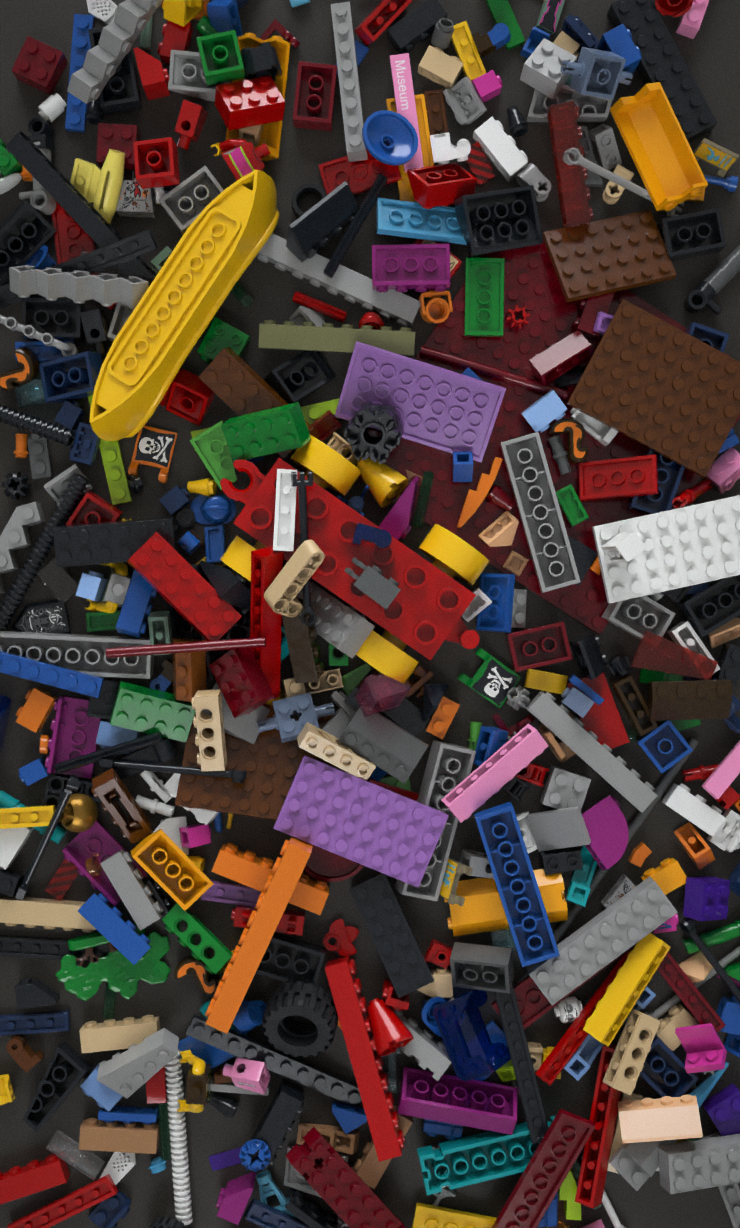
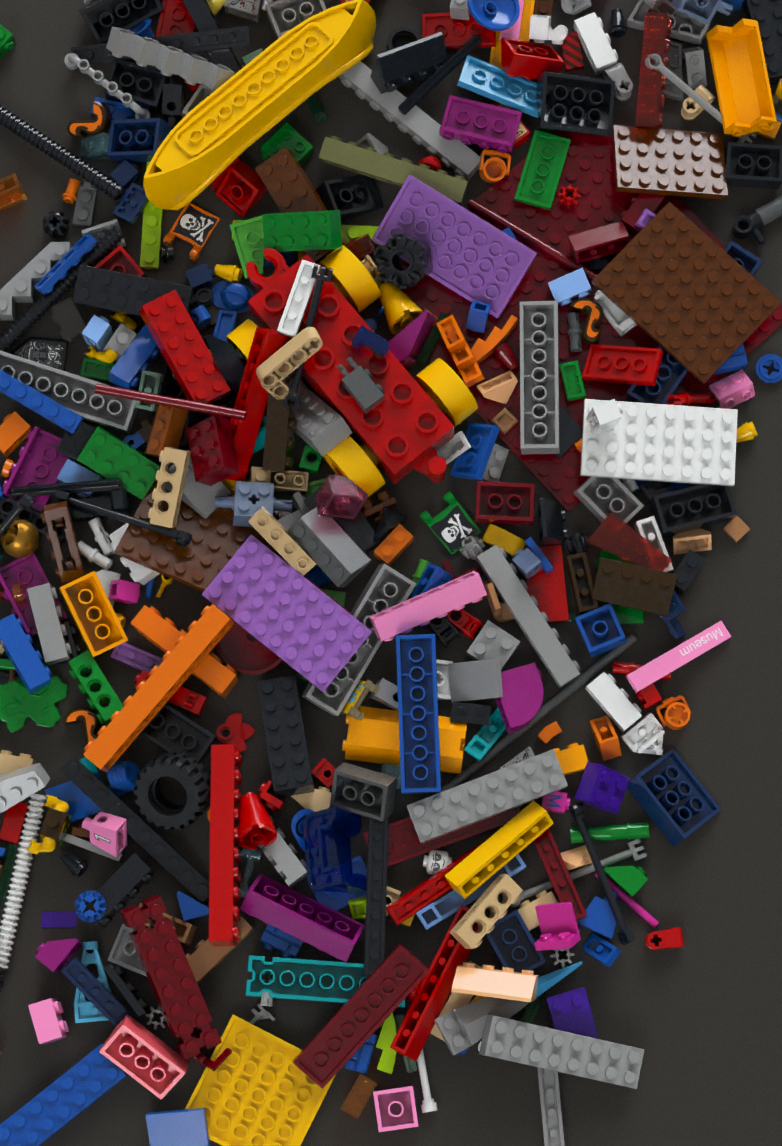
camera: 15 degrees right, 10 degrees down
red axle [292,291,347,322] -> none
none -> blue plate [34,233,96,294]
none -> orange slope [436,314,485,388]

